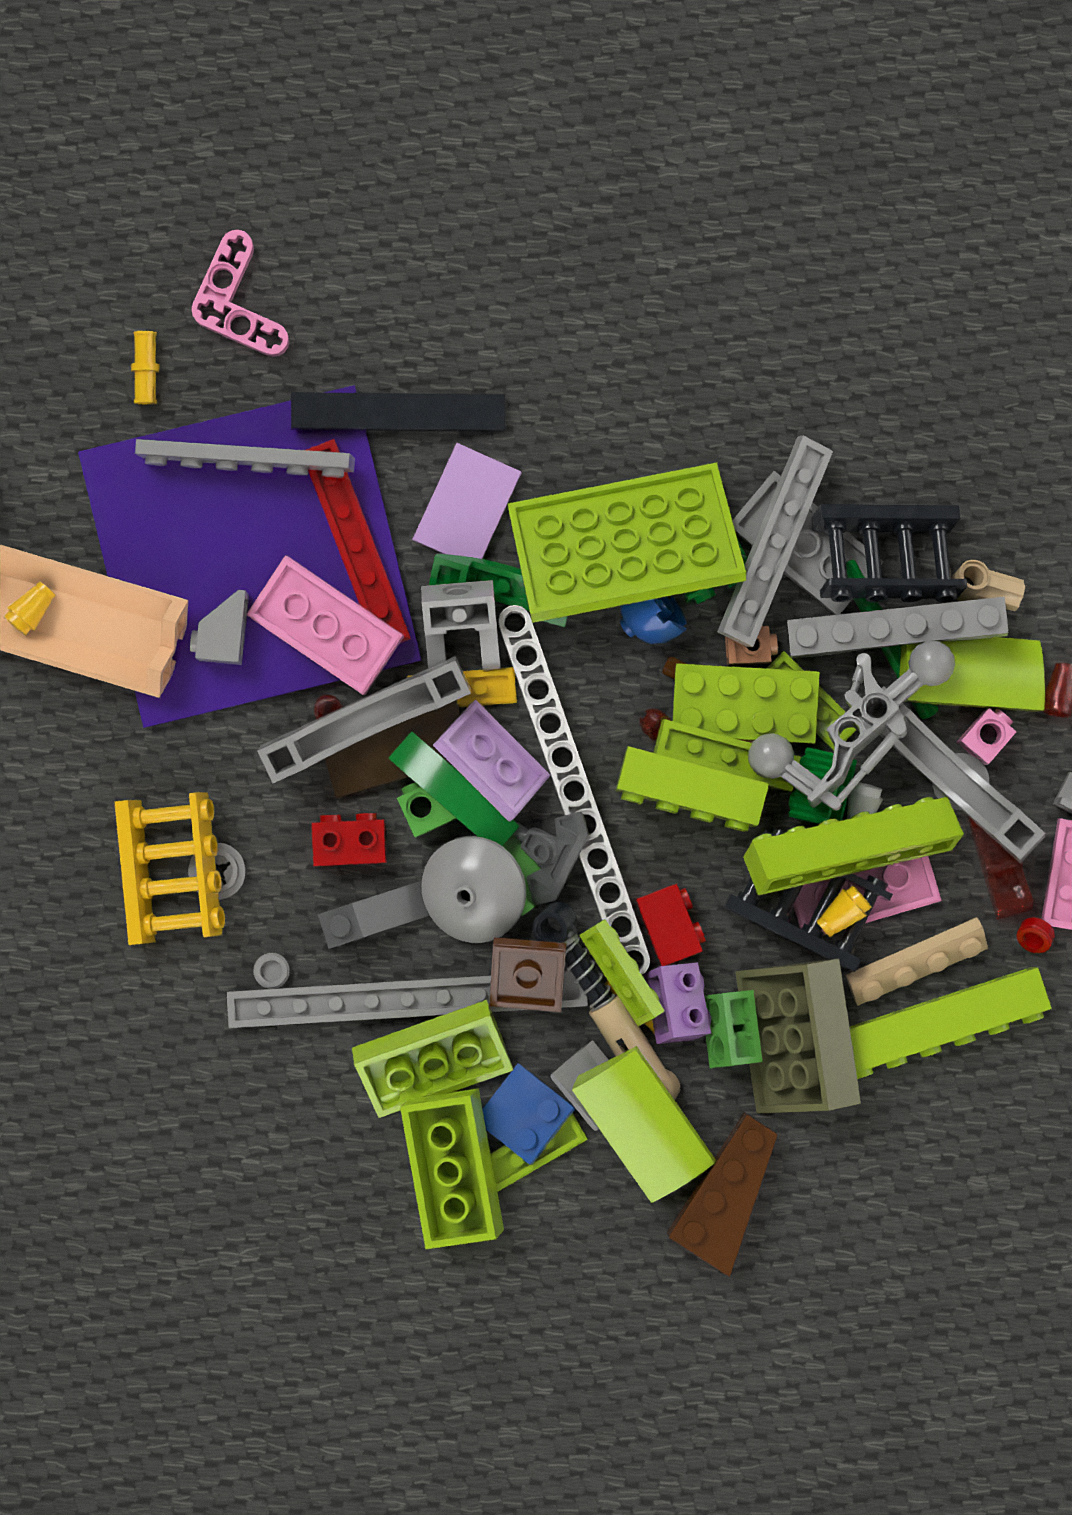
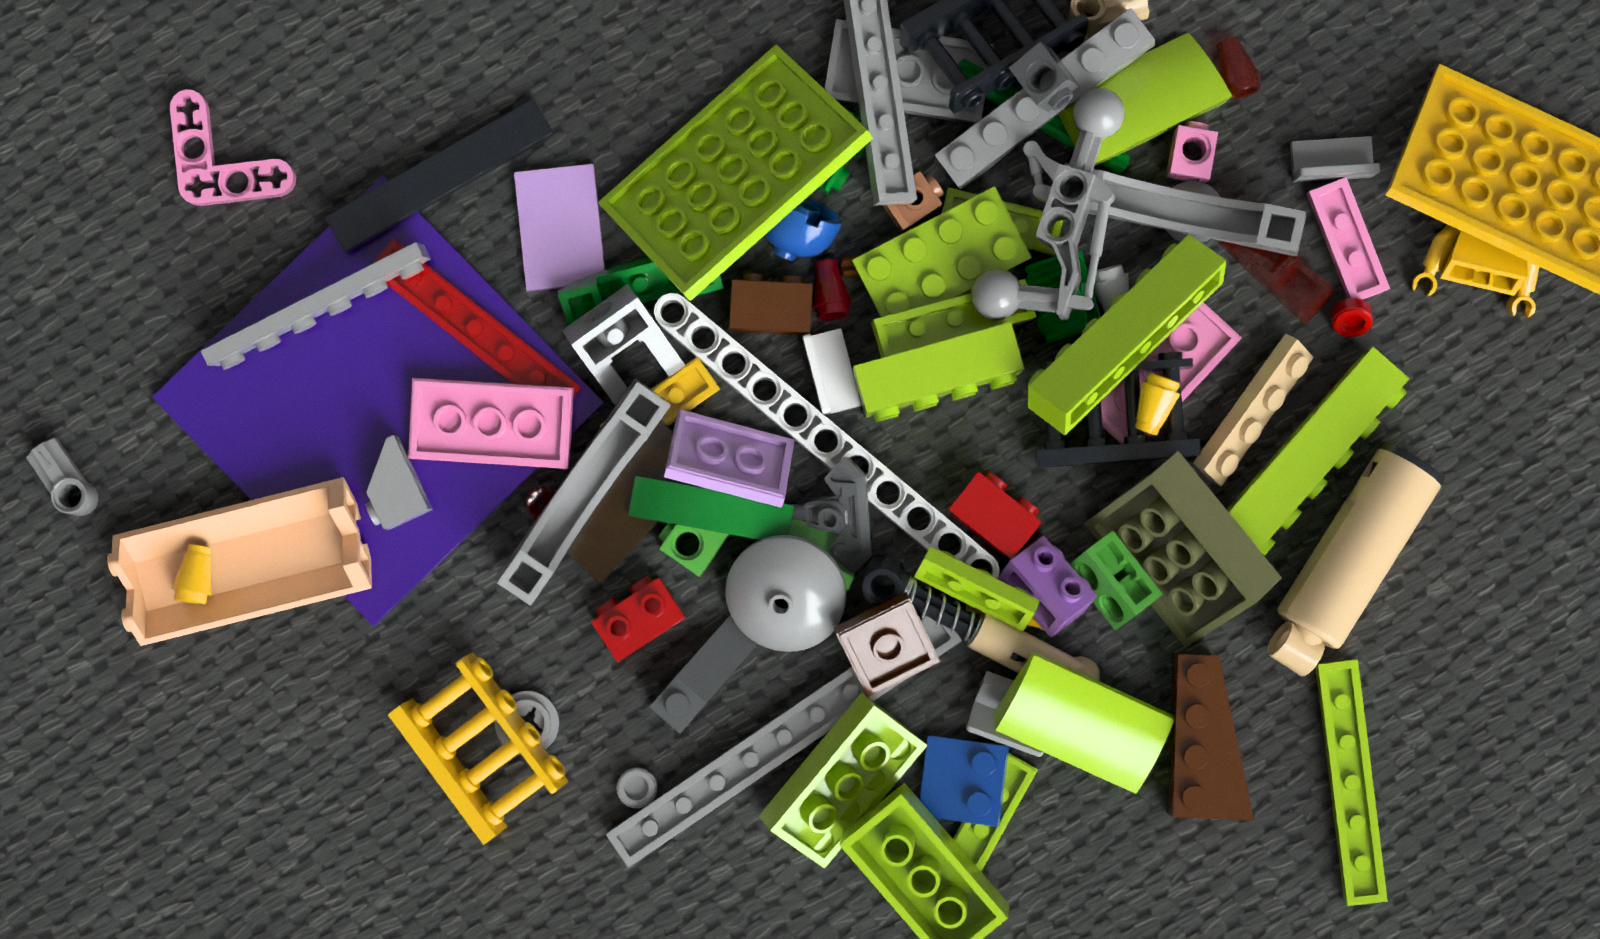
camera: 25 degrees left, 0 degrees up
yellow pin [131,331,159,404] -> none
clear red hinge [639,708,671,740] -> none
none -> reddish brown brick [729,273,813,336]
none -> white panel [802,328,861,415]
none -> dark red cone [812,259,852,321]
none -> dark grey brick [1009,42,1080,112]
none -> tan piece [1267,442,1445,676]
none -> lime plate [1315,659,1388,906]

